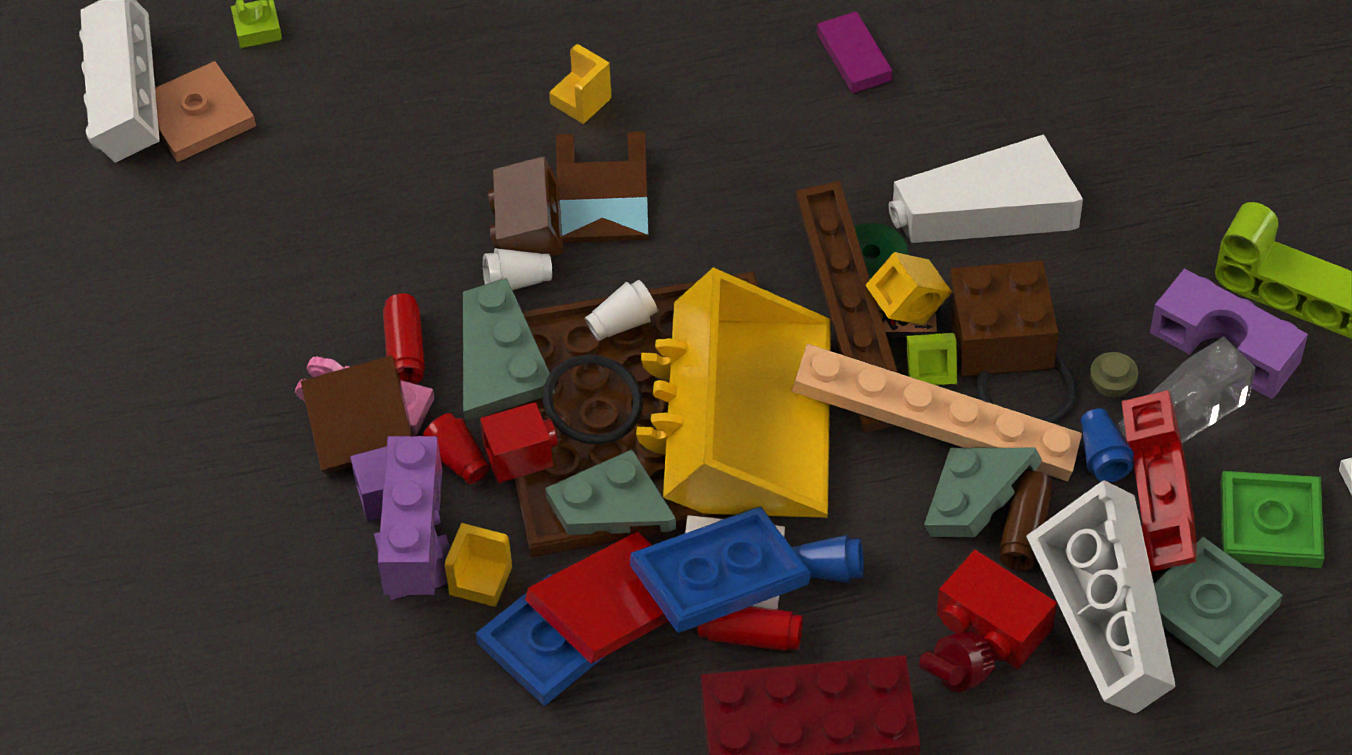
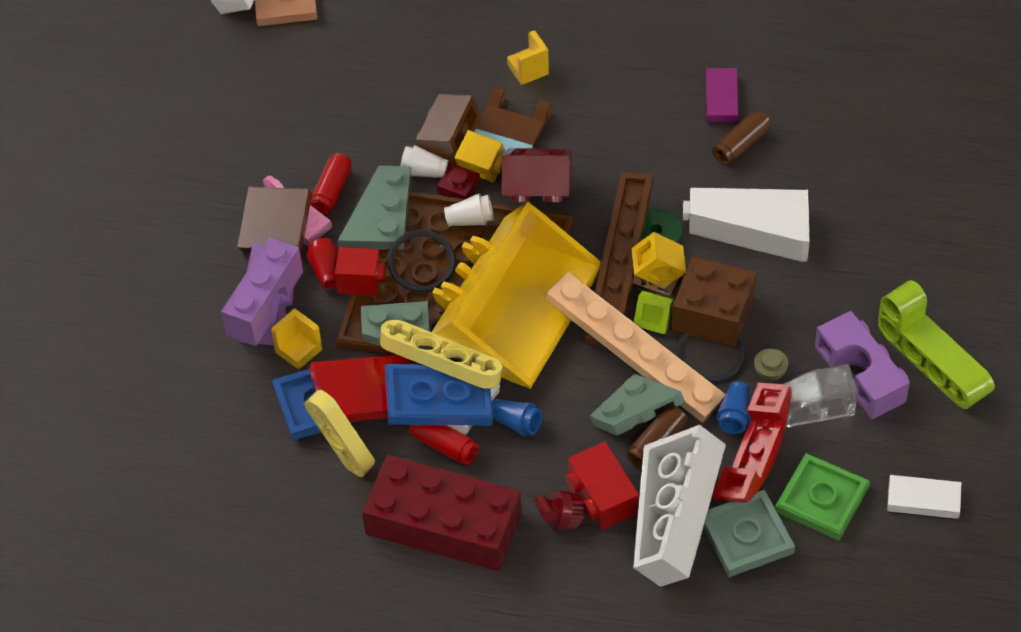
camera: 25 degrees right, 0 degrees up
none -> light yellow beam [305,390,375,477]
none -> light yellow beam [380,320,503,388]
none -> dark red plate [437,163,481,199]
none -> yellow brick [454,130,505,183]
none -> dark red brick [502,148,572,202]
none -> reddish brown piece [712,110,771,165]

